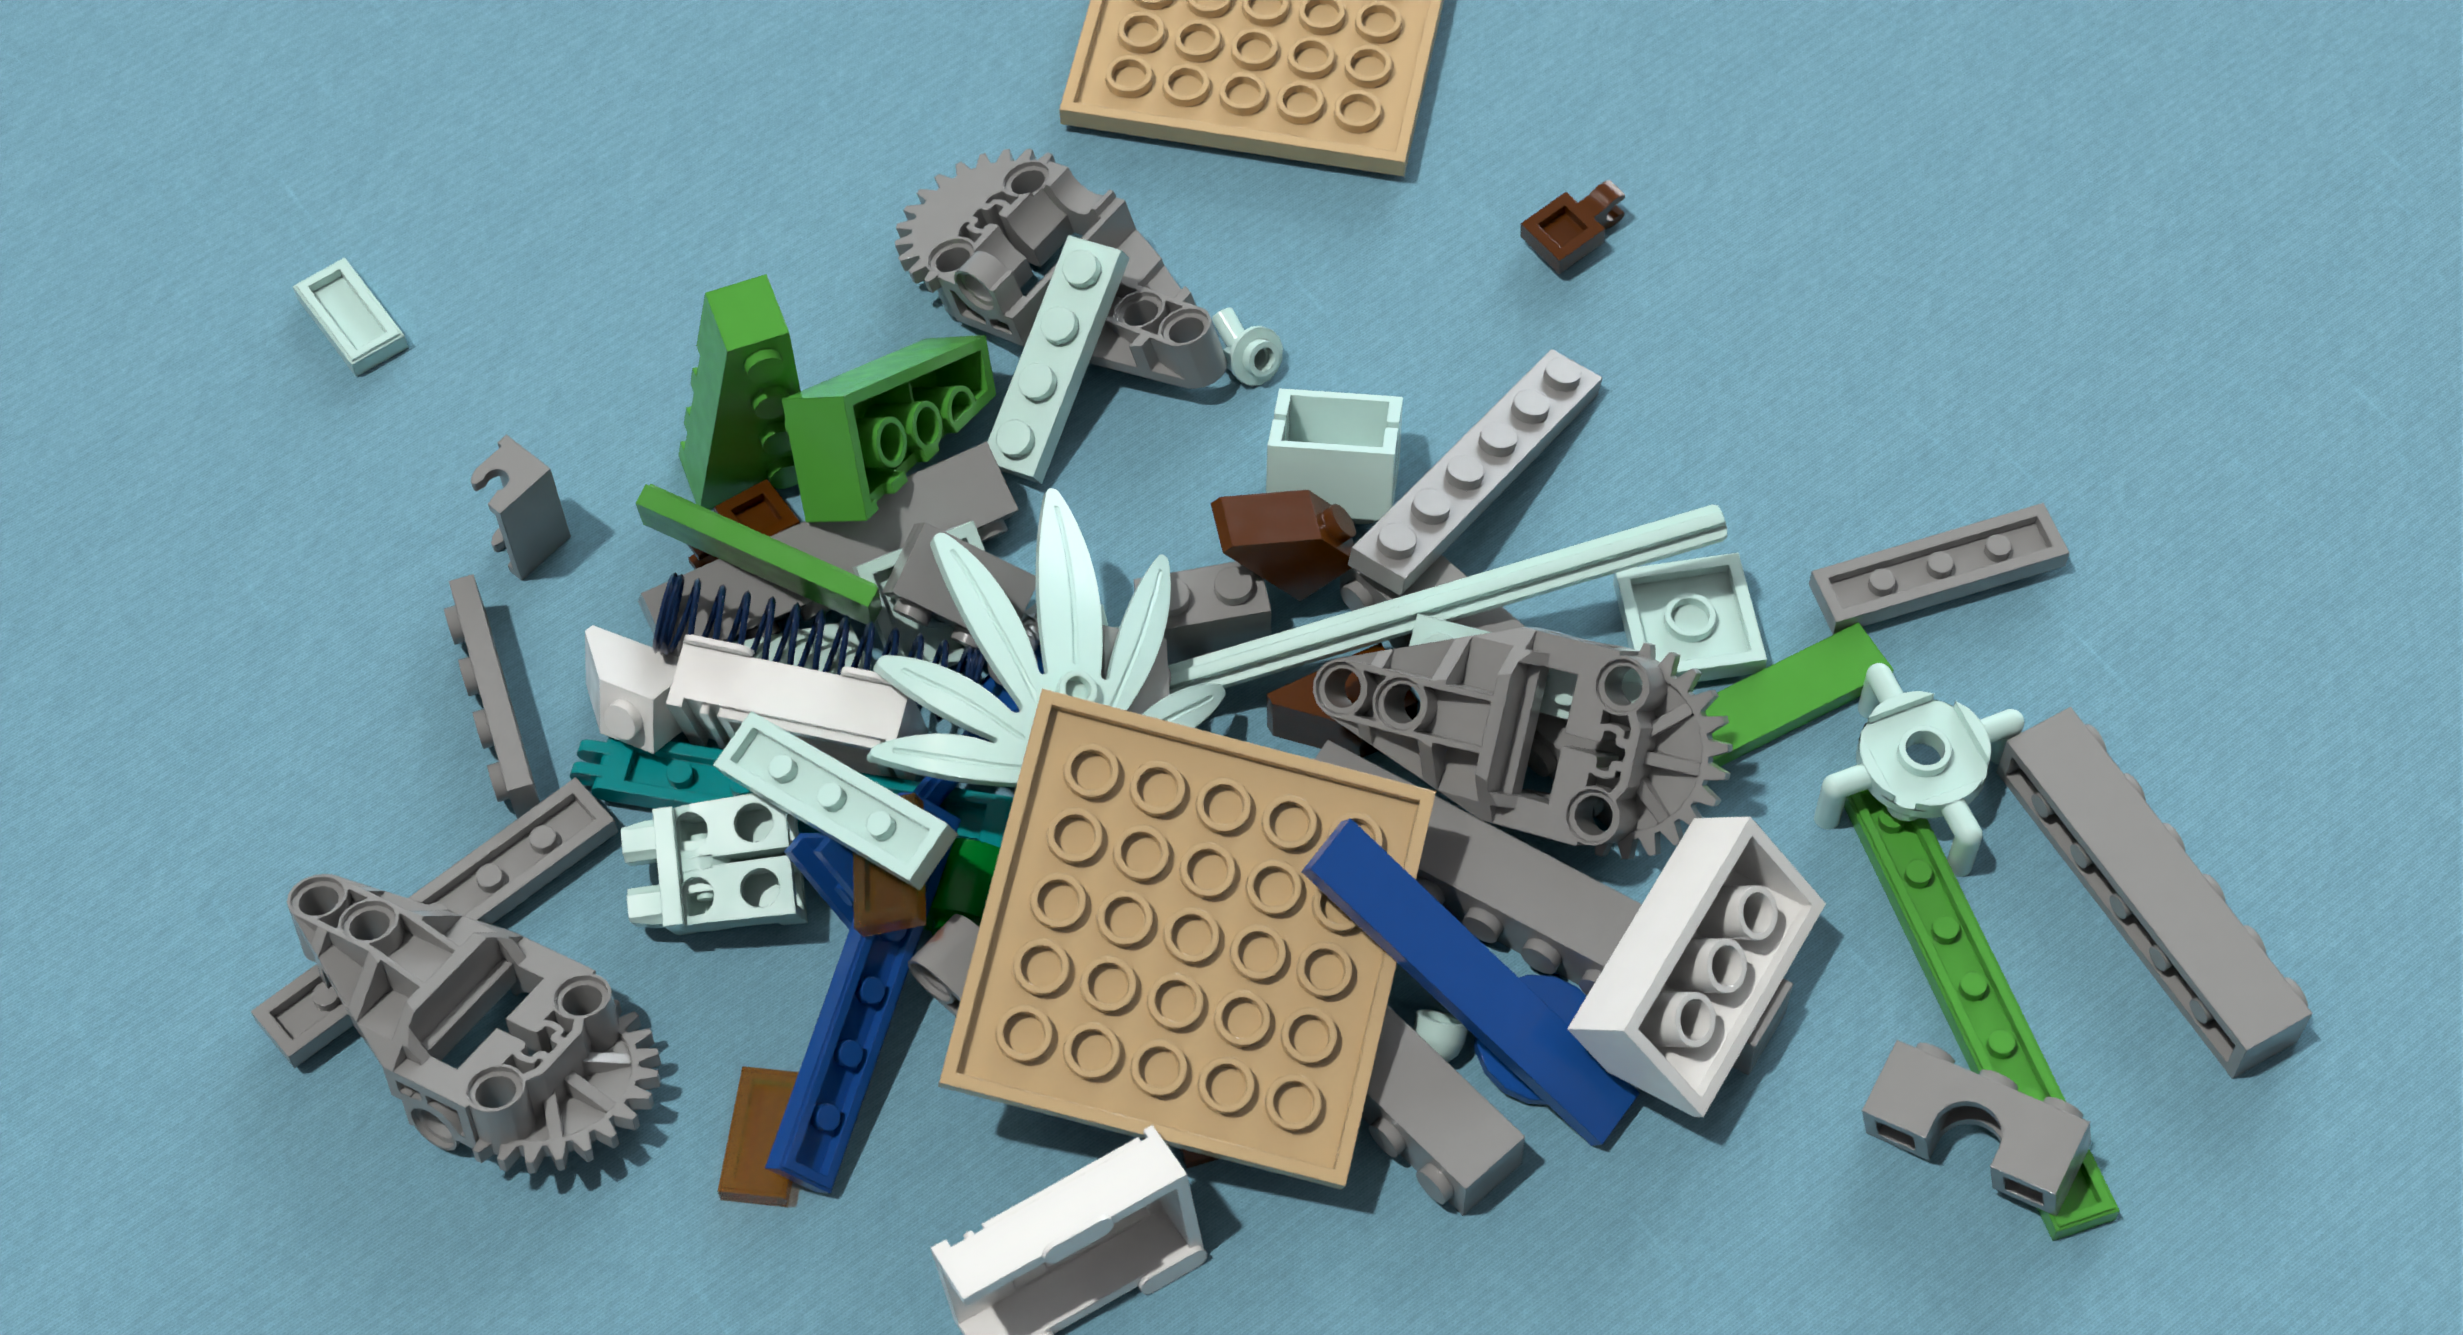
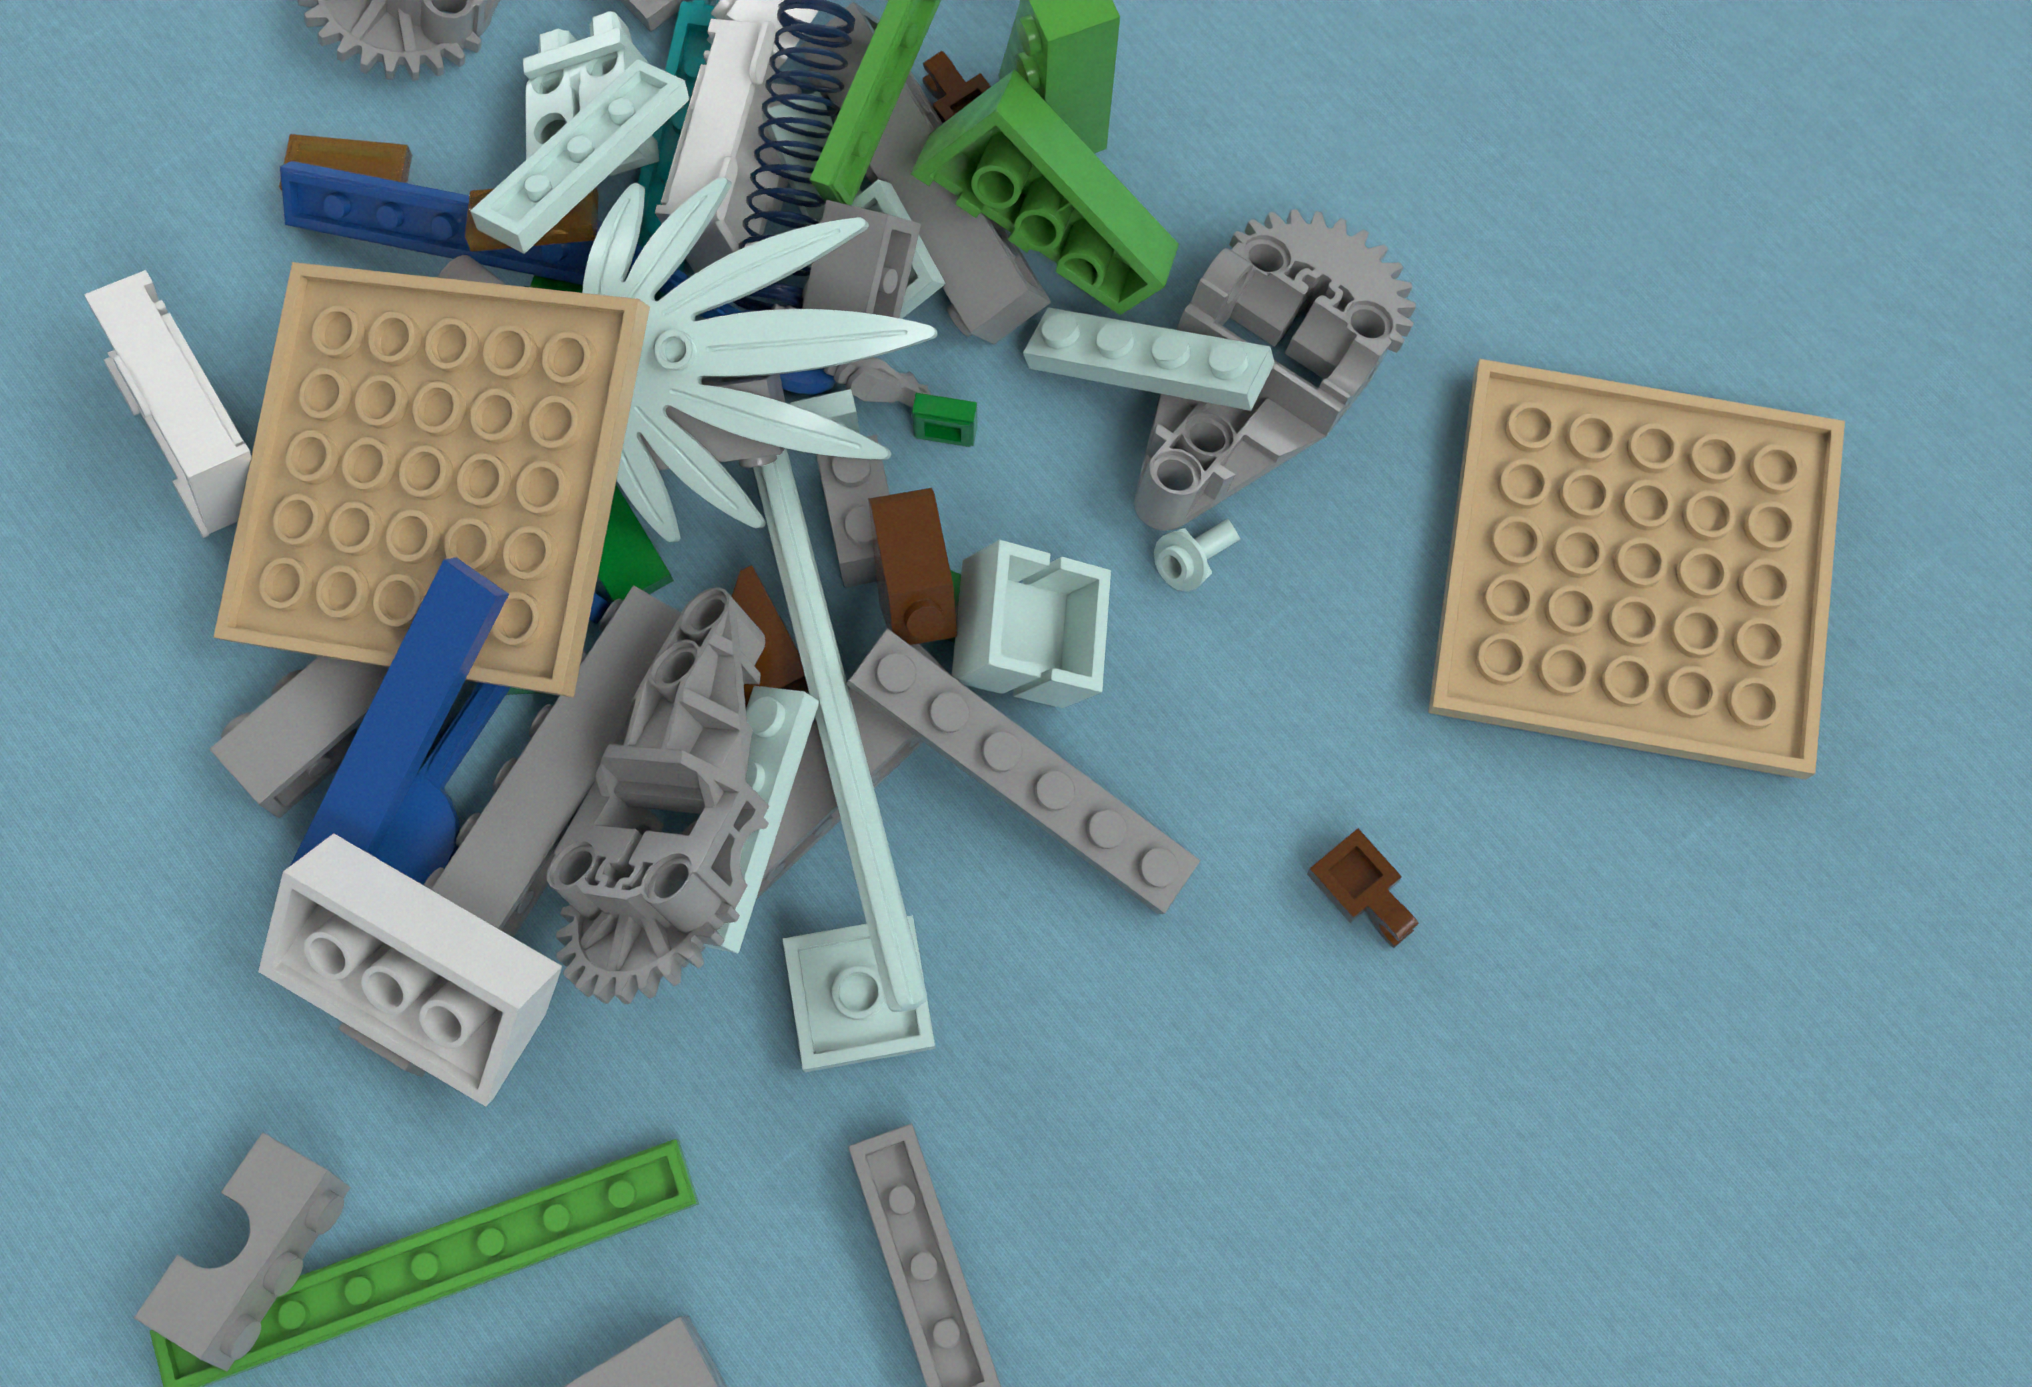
camera: 85 degrees right, 15 degrees up
bright green tile [1705,622,1894,767] -> none
light aqua plate [1814,663,2024,877] -> none
none -> green tile [912,392,977,447]

